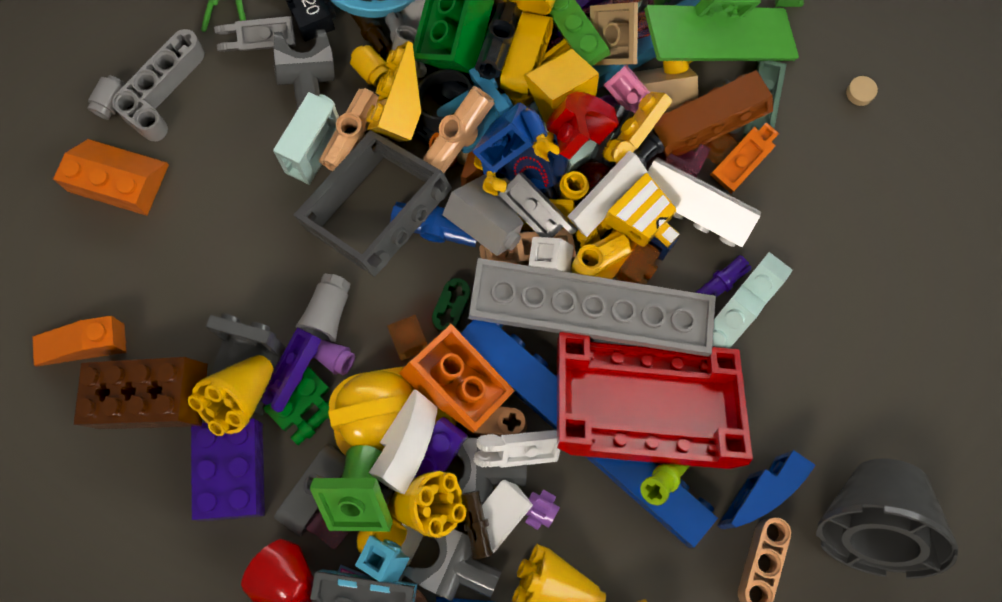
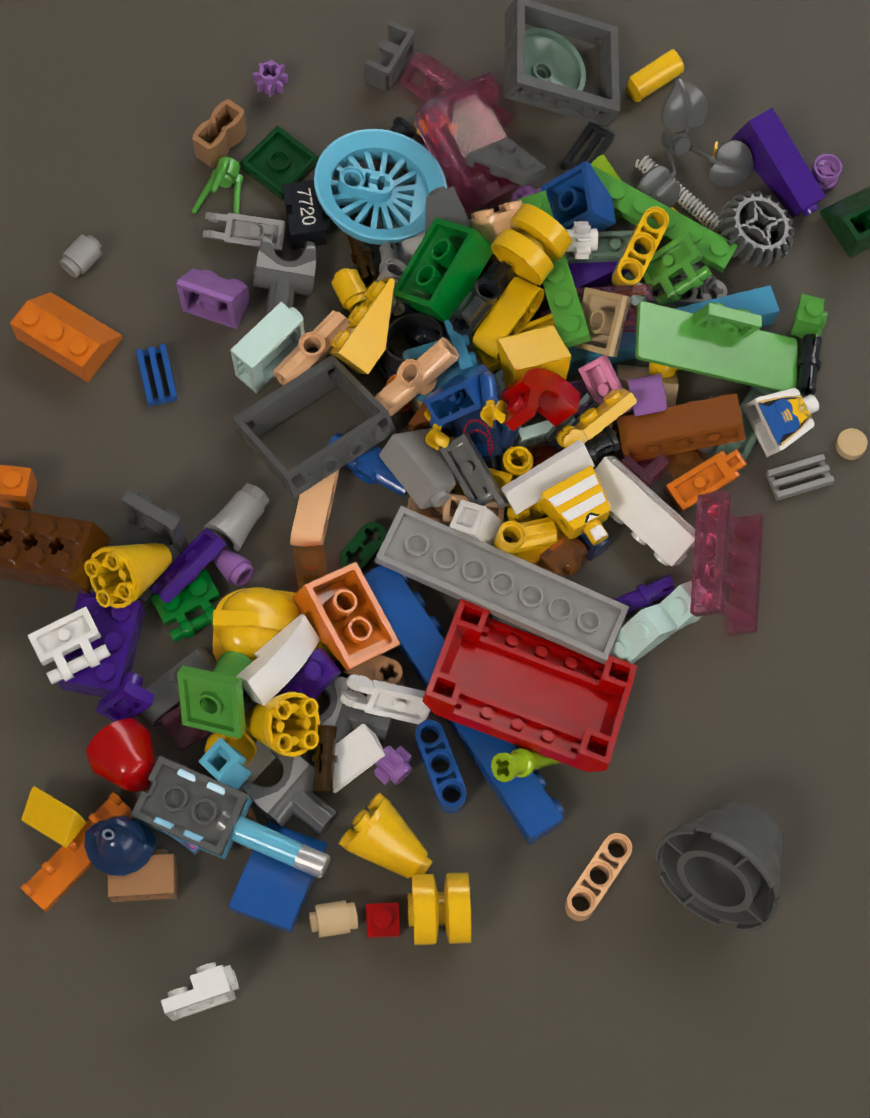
camera: 15 degrees right, 5 degrees down
light grey beam [112,29,205,142] -> none
blue slope [717,450,816,530] -> none
none -> white plate [28,607,111,684]
none -> dark purple tile [95,672,155,722]
none -> blue tile [136,344,178,407]
none -> medium lavender slope [176,268,250,329]
none -> light nougat beam [290,469,339,551]
none -> blue beam [415,719,466,814]
none -> medium lavender piece [628,373,667,416]
none -> clear pink fence [690,490,764,636]
none -> torso [742,388,819,457]
none -> light grey tile [765,454,835,501]
none -> black pin [796,334,822,396]

